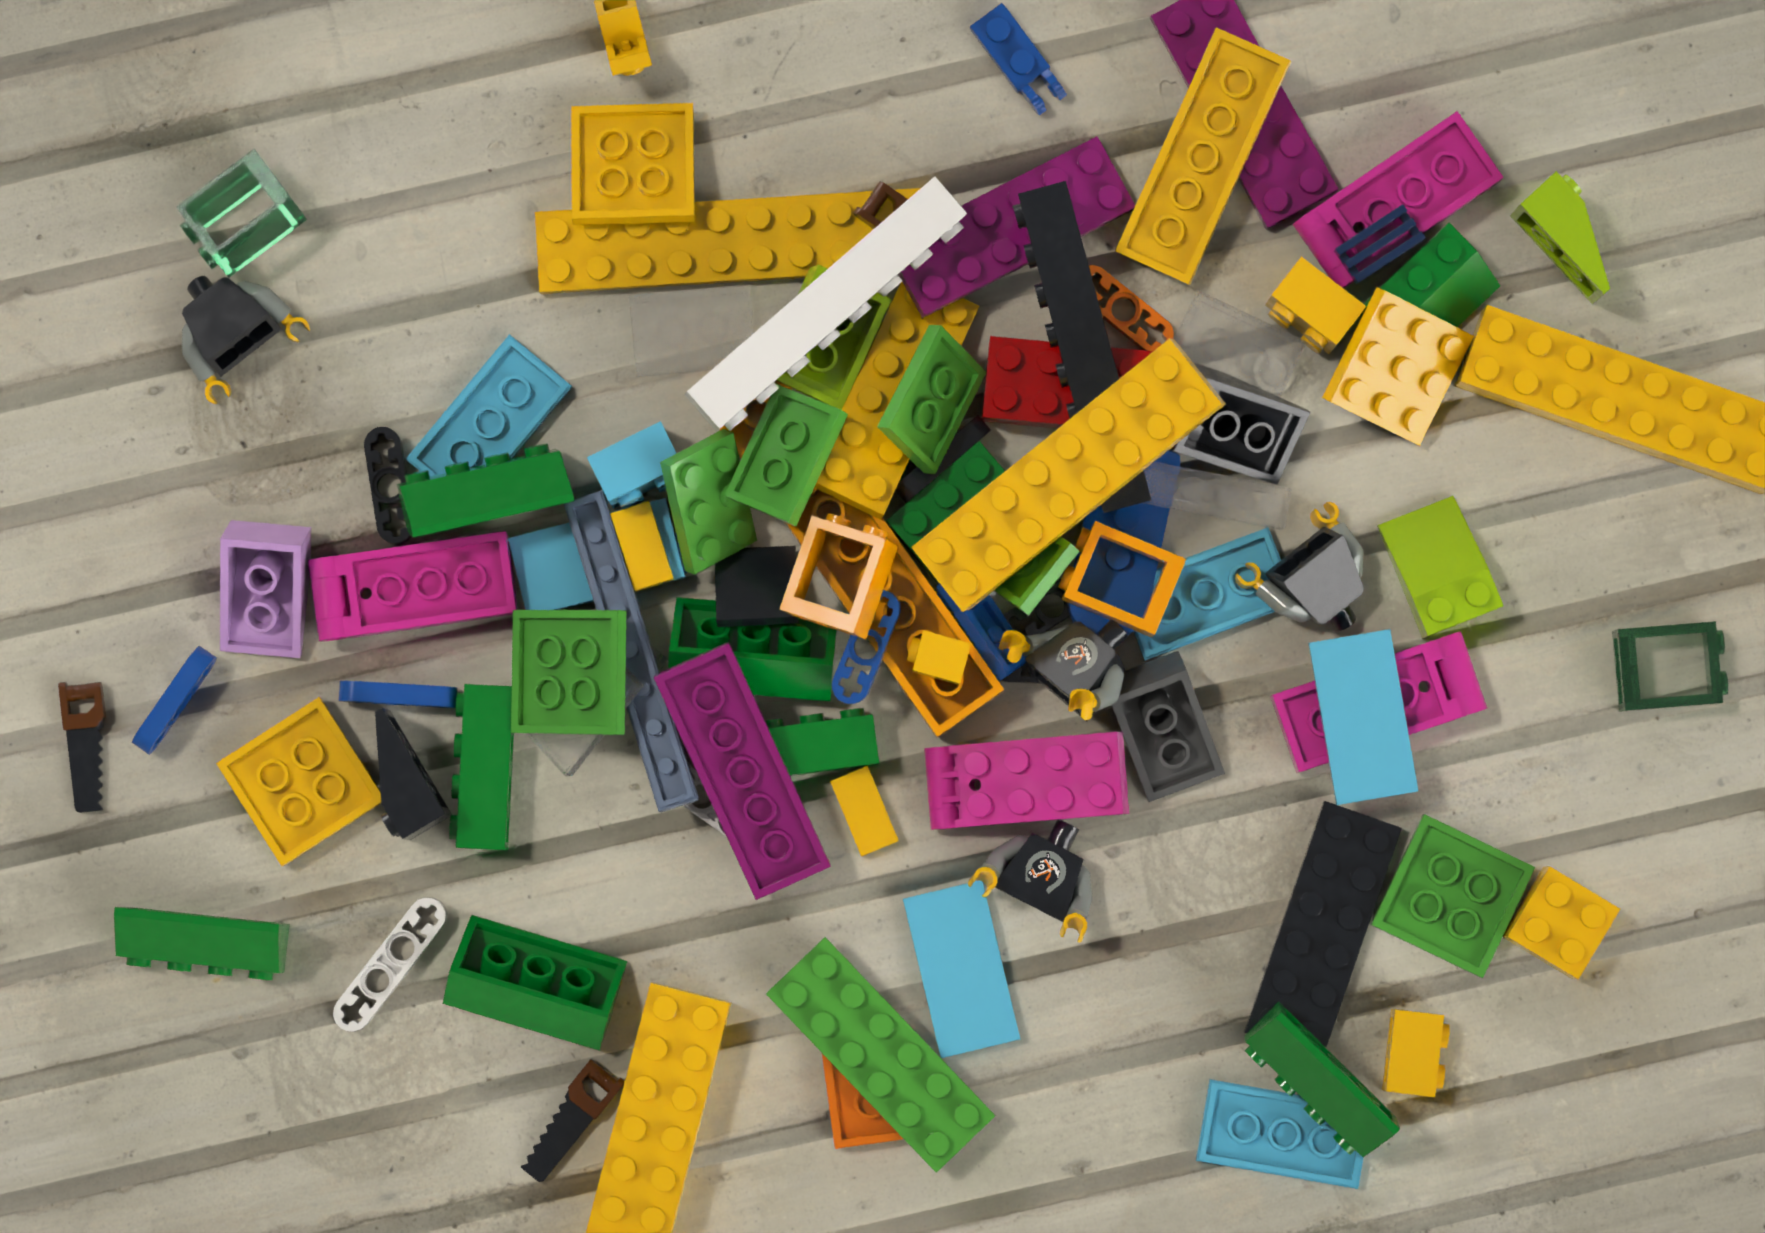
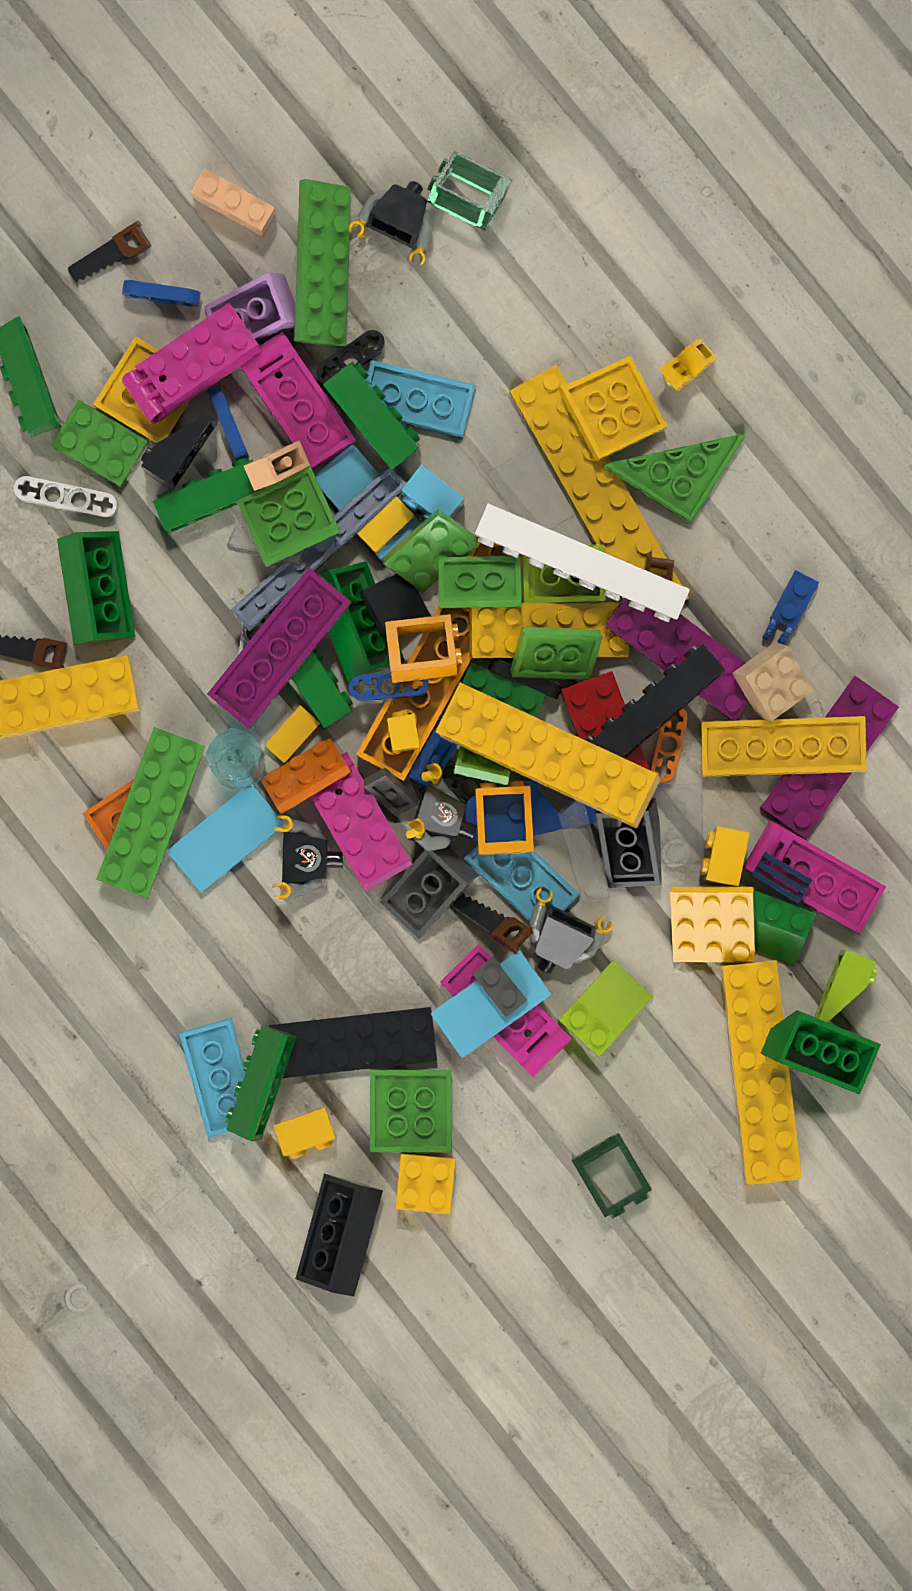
camera: 65 degrees right, 0 degrees up
none -> bright green plate [51,399,148,488]
none -> dark pink hinge [122,303,262,424]
none -> light nougat brick [191,168,276,237]
none -> clear light blue brick [206,728,266,789]
none -> light nougat brick [244,441,310,491]
none -> orange plate [260,737,351,814]
none -> bright green plate [294,179,351,348]
none -> black slope [295,1173,383,1297]
none -> dark grey plate [363,768,418,817]
none -> piece [453,893,533,954]
none -> dark grey plate [472,957,527,1017]
none -> bright green tile [603,434,745,524]
none -> tan brick [732,642,814,721]
none -> green slope [760,1010,881,1095]

